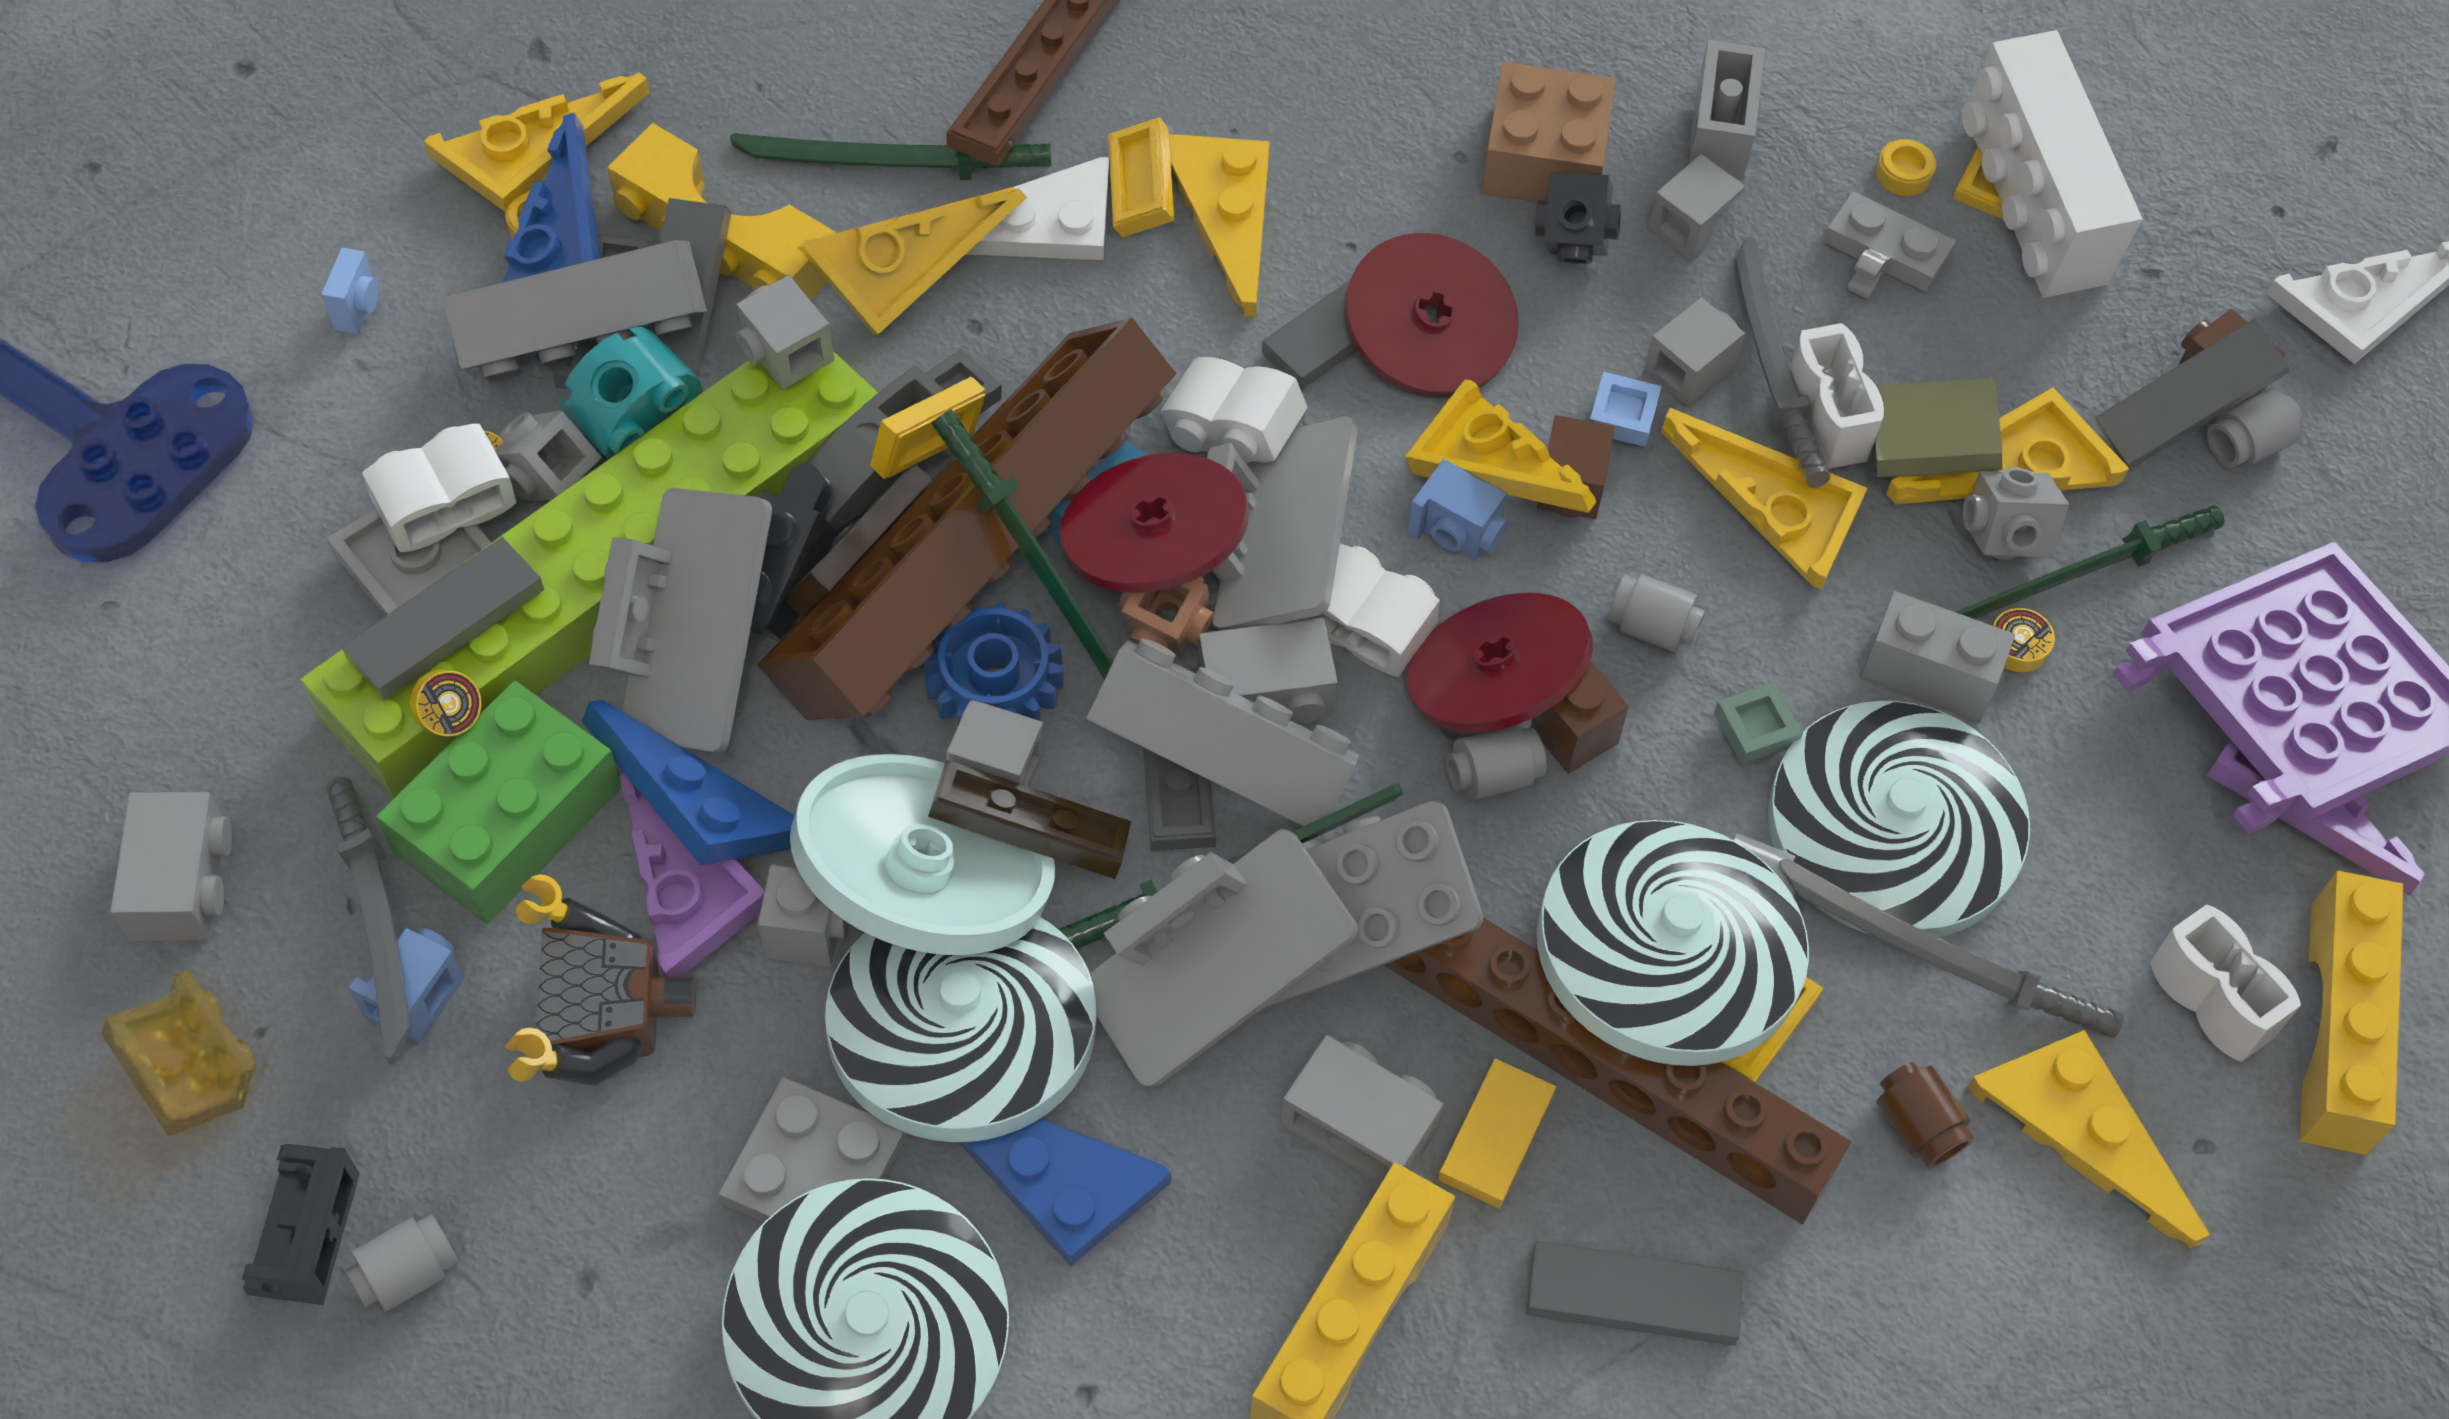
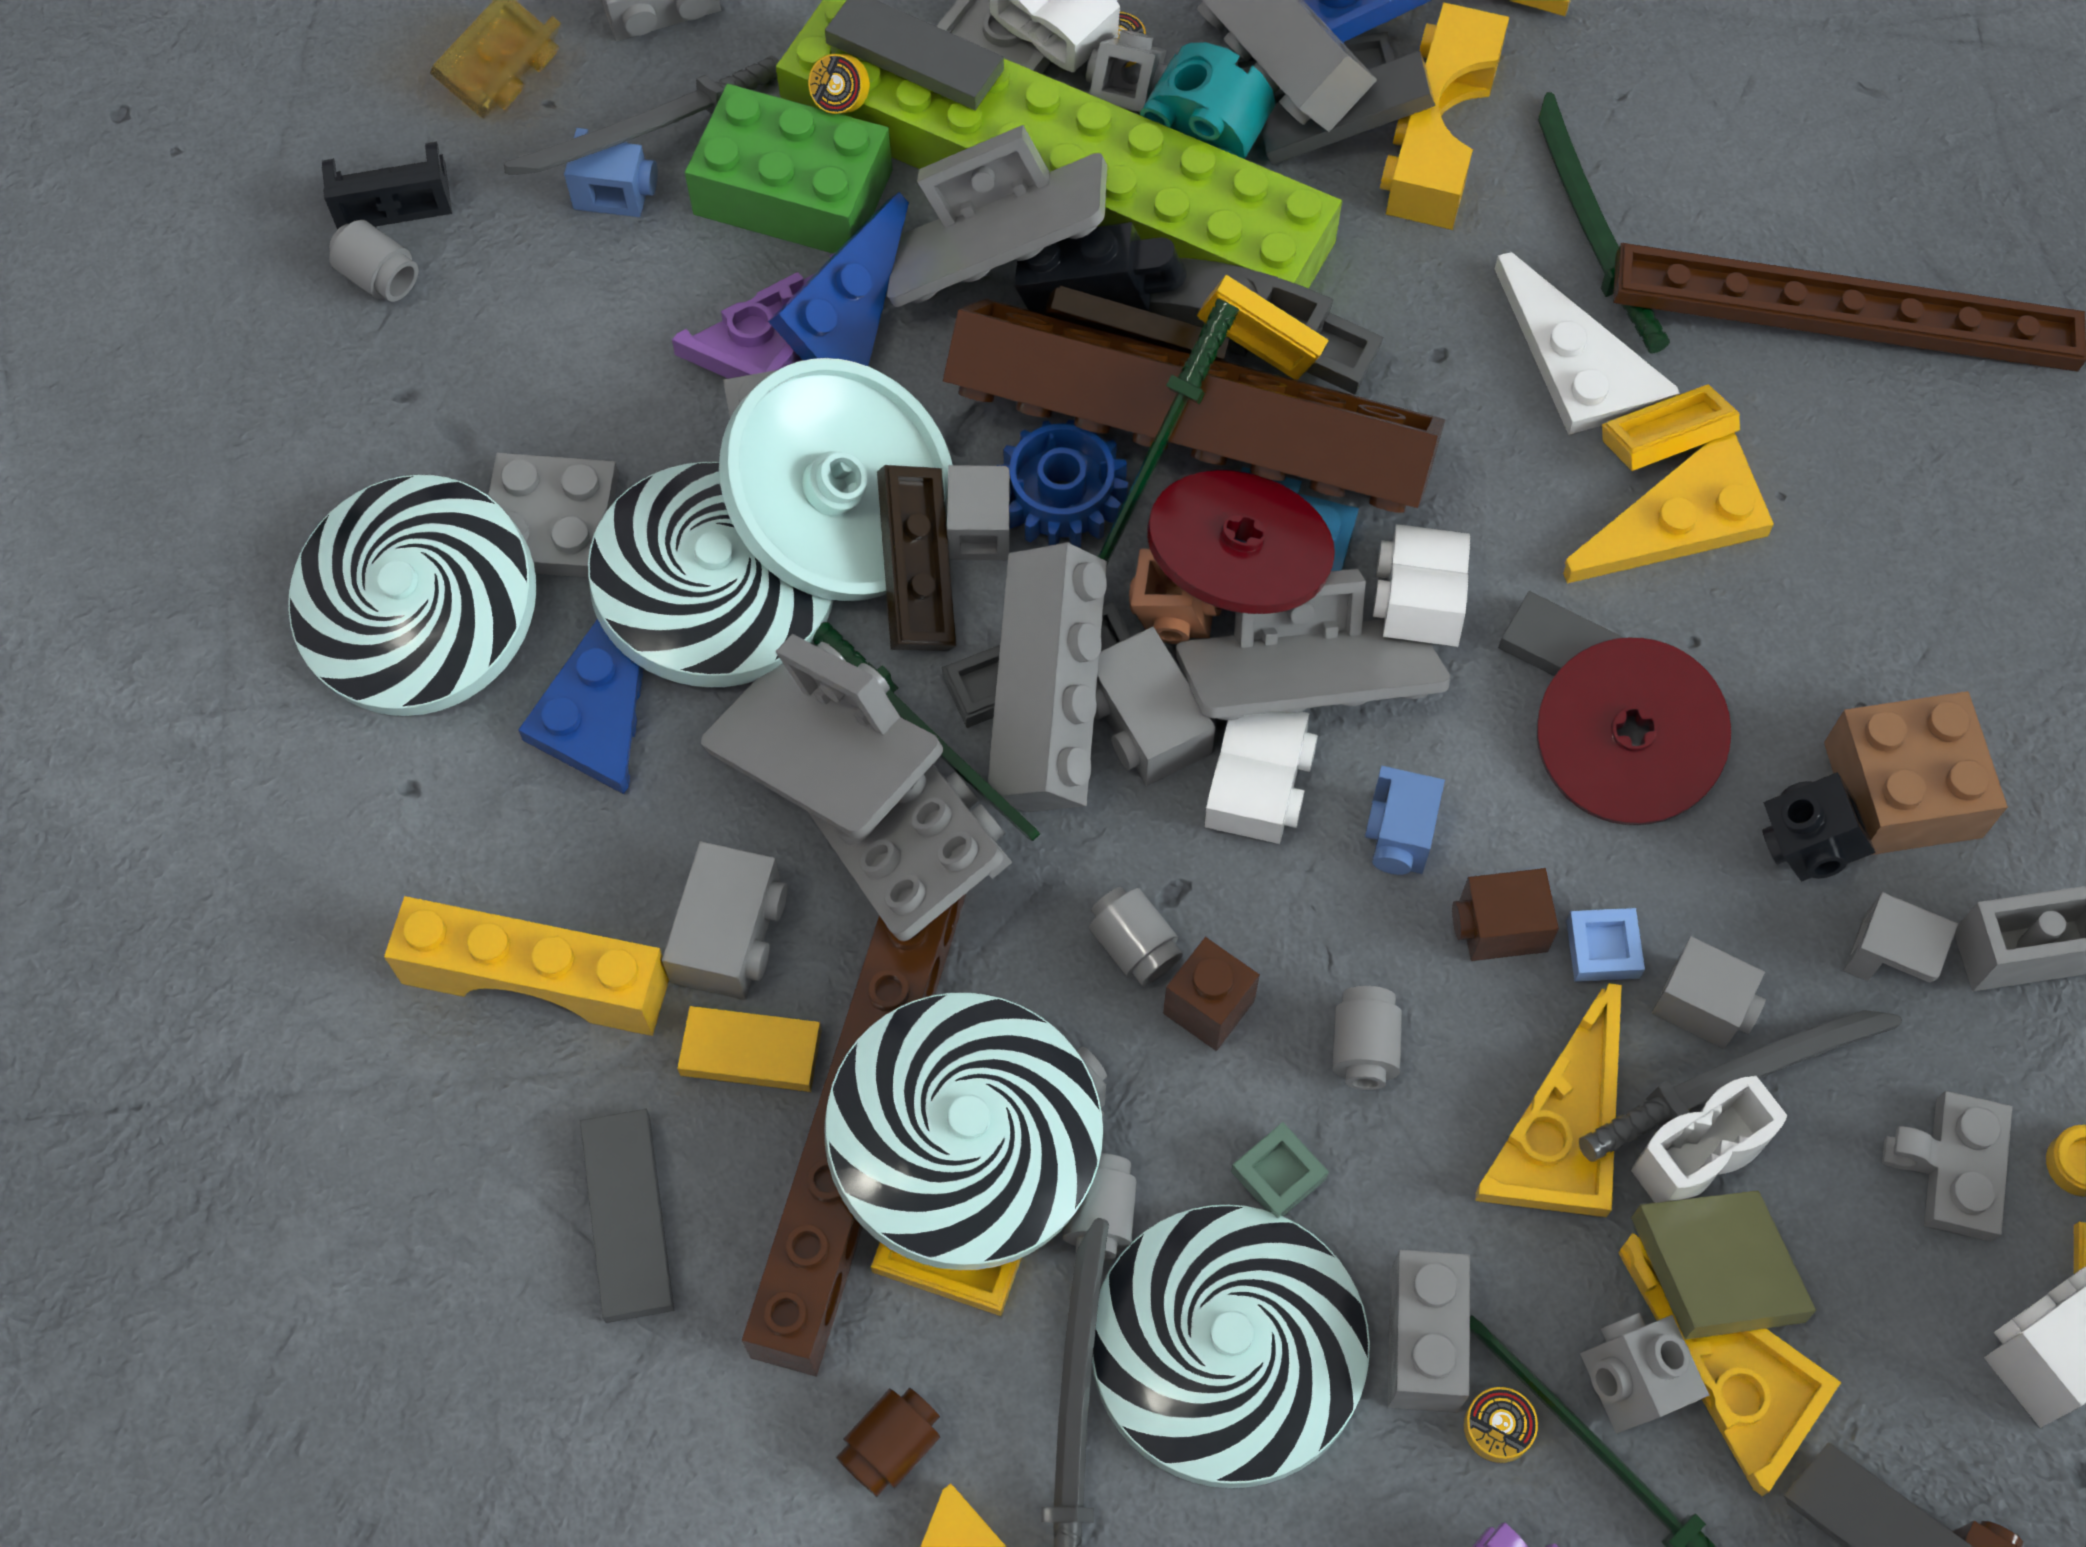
camera: 75 degrees right, 5 degrees up
torso [505,874,696,1086] -> none
light grey brick [735,275,835,390] -> none
yellow wing [797,187,1027,334] -> none
yellow wing [1404,379,1596,513] -> none
dark red piece [1407,592,1593,733] -> none

